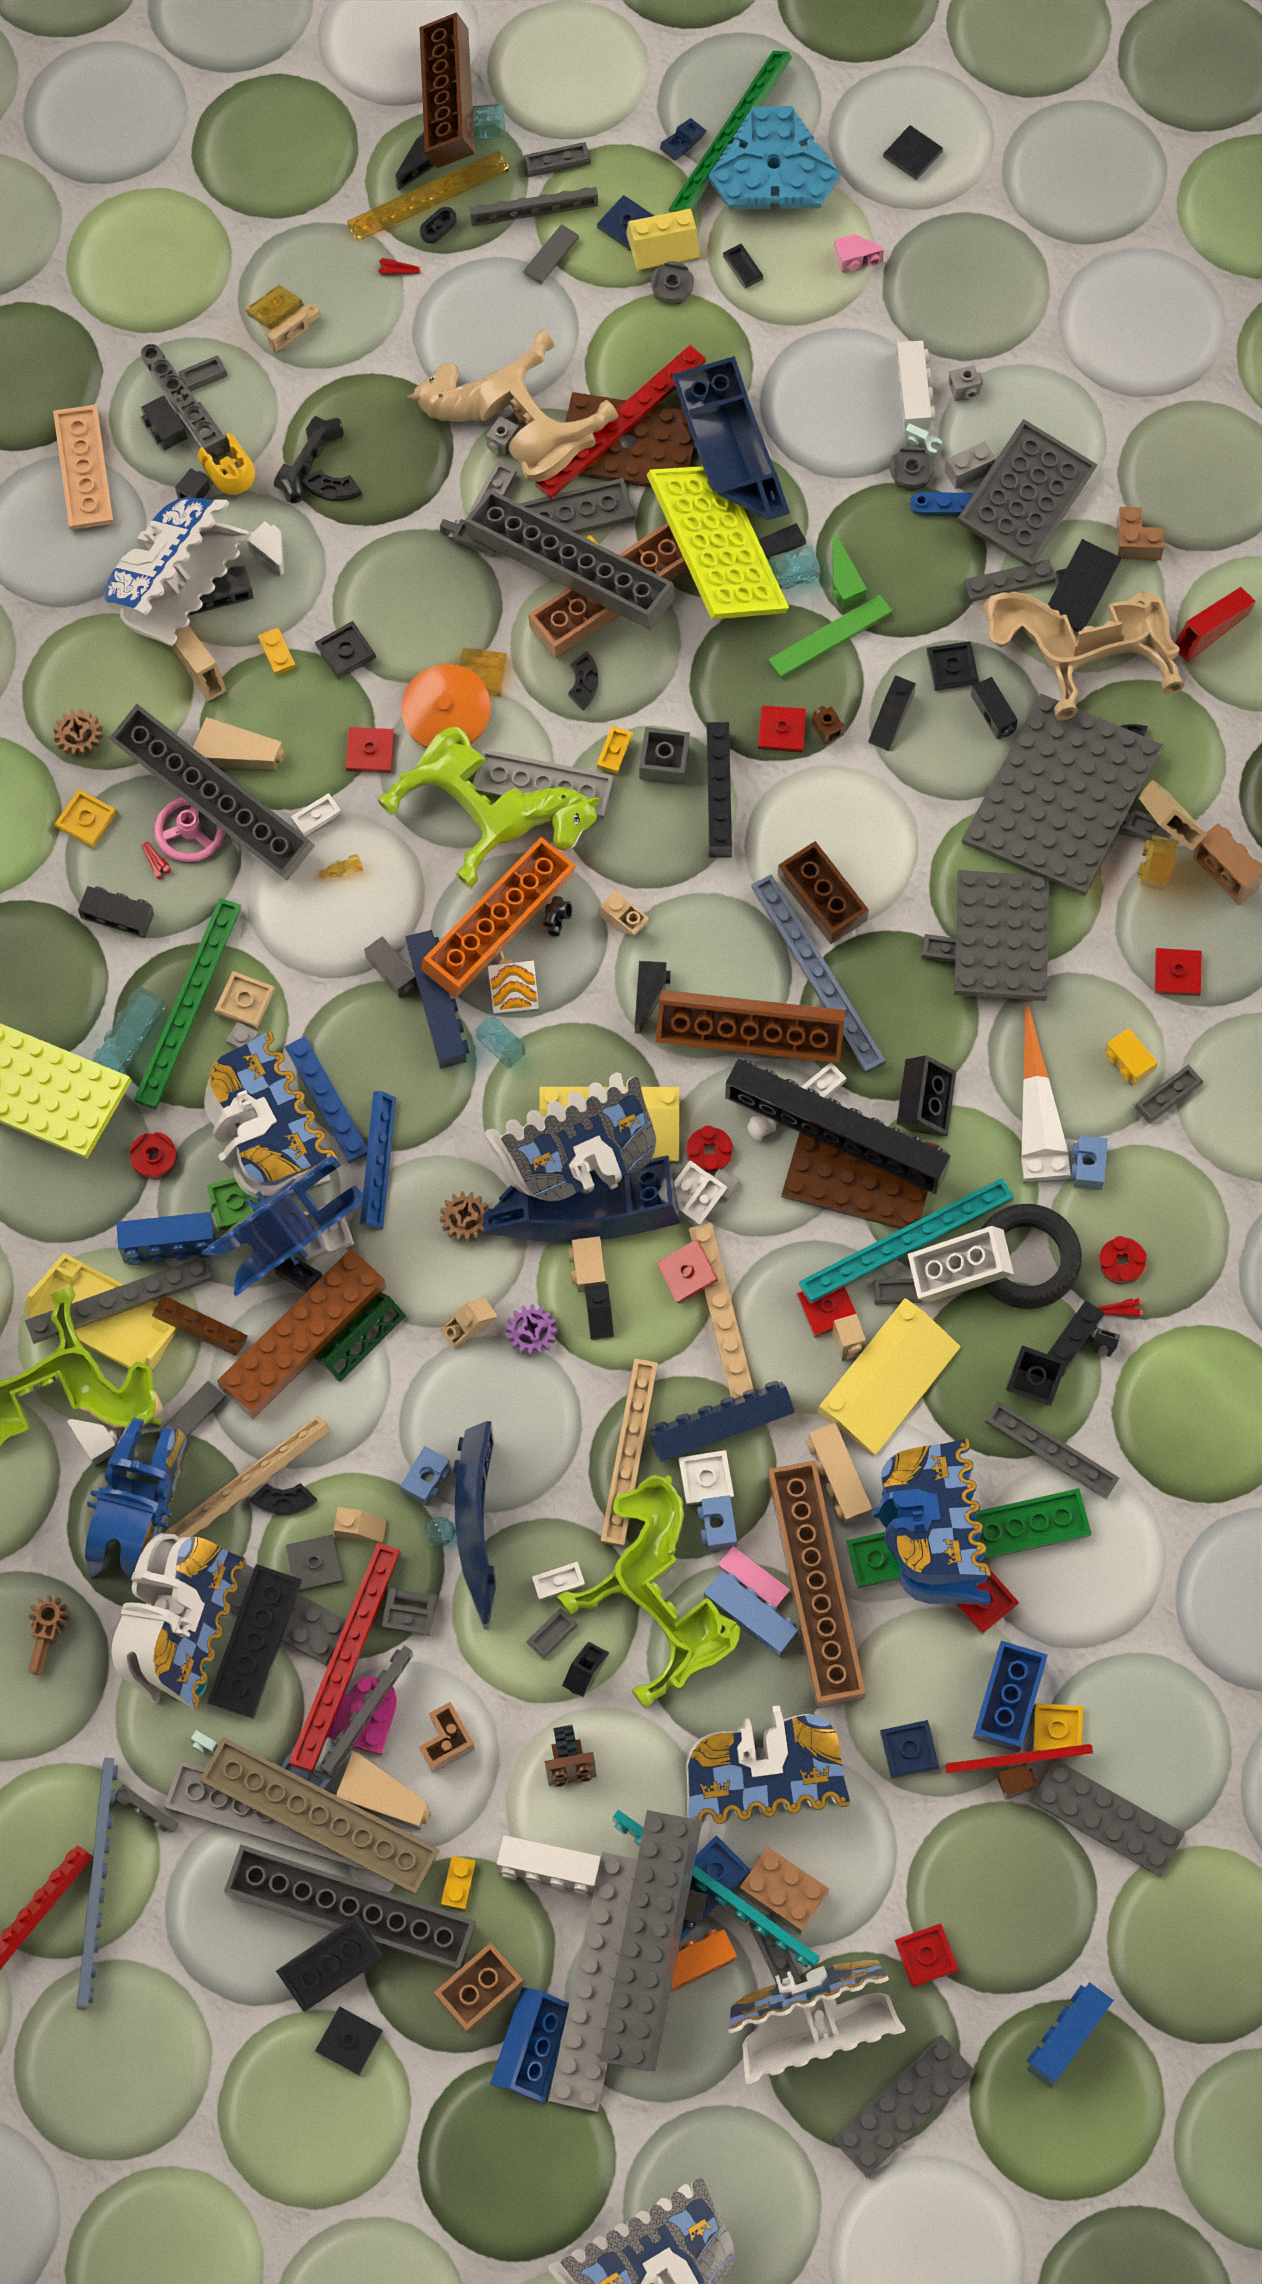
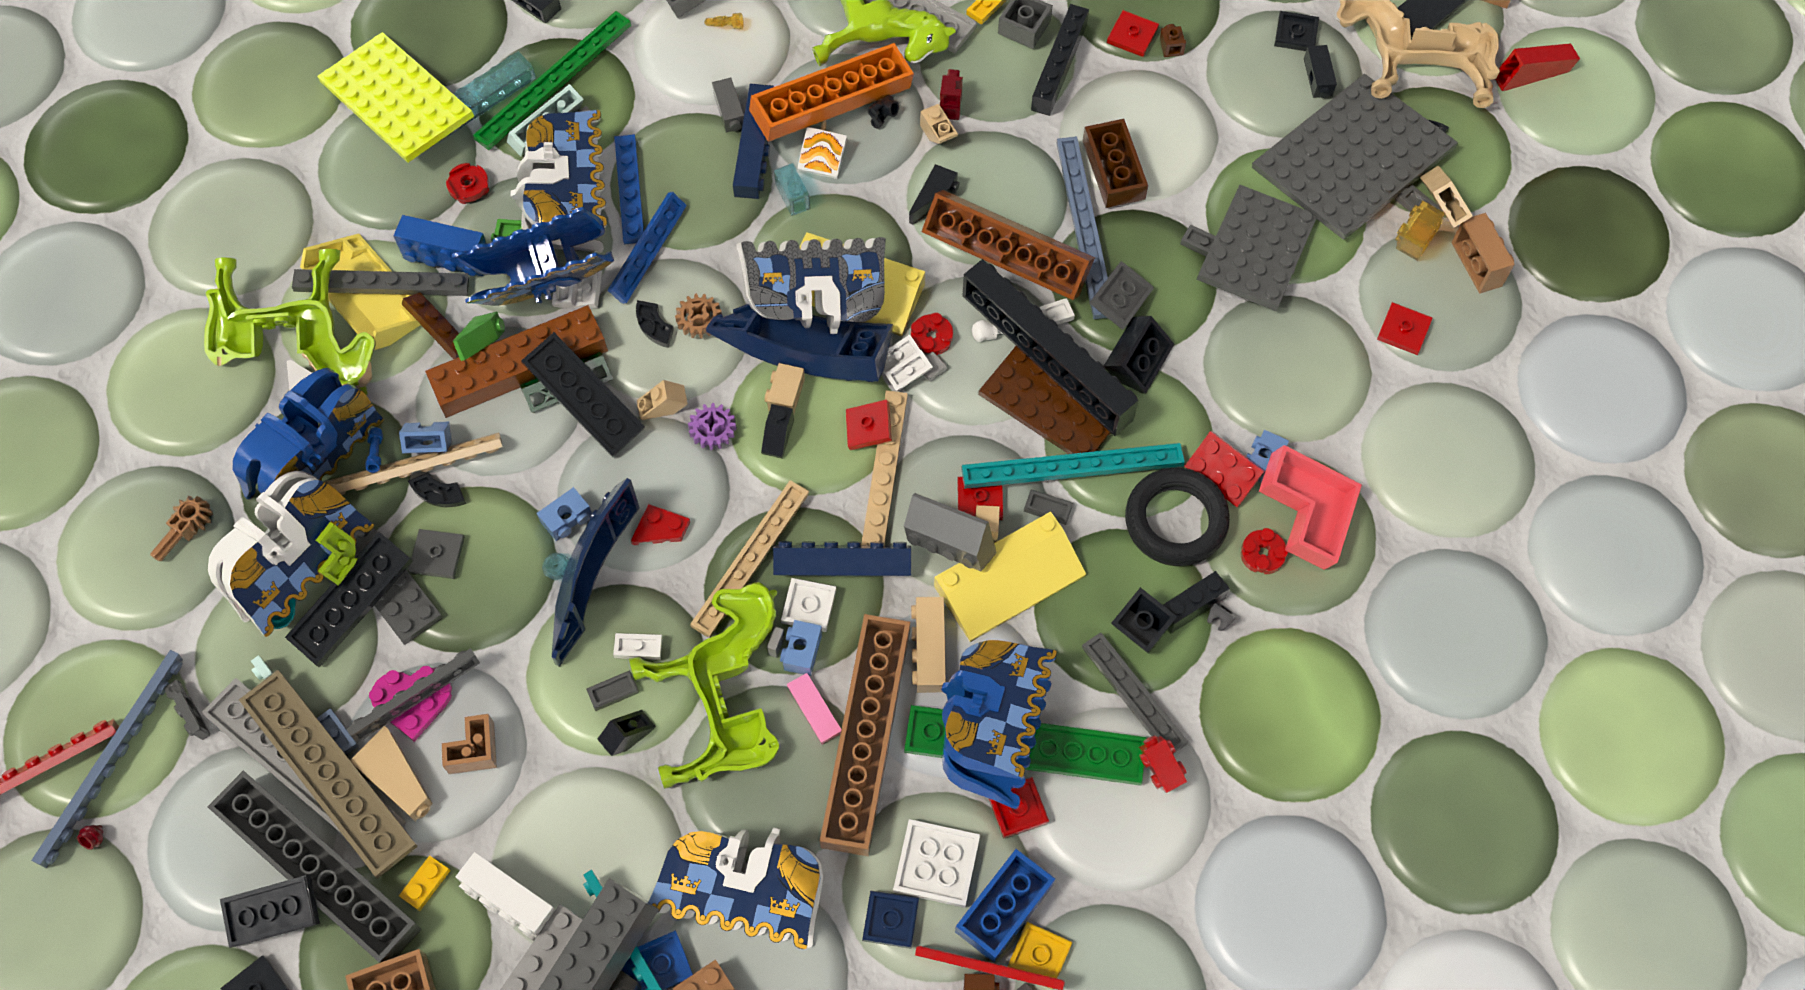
camera: 20 degrees right, 5 degrees down
dark grey tile [158,1381,226,1438] -> none
tan plate [214,971,275,1029] -> none
black plate [273,1257,322,1292] -> none
red plate [289,1543,401,1773] -> none
tan slope [334,1507,387,1544] -> none
dark grey plate [382,1586,438,1636] -> none
reddish brown plate [545,1724,597,1787] -> none
medium blue brick [704,1571,798,1657] -> none
black slope [868,675,916,751] -> none
white brick [908,1226,1014,1302] -> none
white plate [1021,1005,1071,1182] -> none
red piece [1097,1298,1144,1316] -> none
yellow brick [1105,1028,1158,1086] -> none
dark grey tile [1135,1064,1204,1124] -> none
none -> dark red plate [77,825,104,850]
none -> lime plate [315,522,357,586]
none -> blue bar [365,427,383,473]
none -> medium blue brick [399,421,452,453]
none -> bright green slope [453,311,505,361]
none -> light aqua brick [507,84,584,157]
none -> black plate [521,332,645,458]
none -> red wing [631,504,690,545]
none -> black tile [636,300,674,348]
none -> light grey tile [767,627,785,658]
none -> white plate [893,819,980,908]
none -> slope [904,493,997,571]
none -> dark red hips [940,69,963,120]
none -> dark grey plate [1089,261,1154,330]
none -> red brick [1139,735,1187,793]
none -> plate [1184,431,1265,507]
none -> coral piece [1259,445,1362,570]

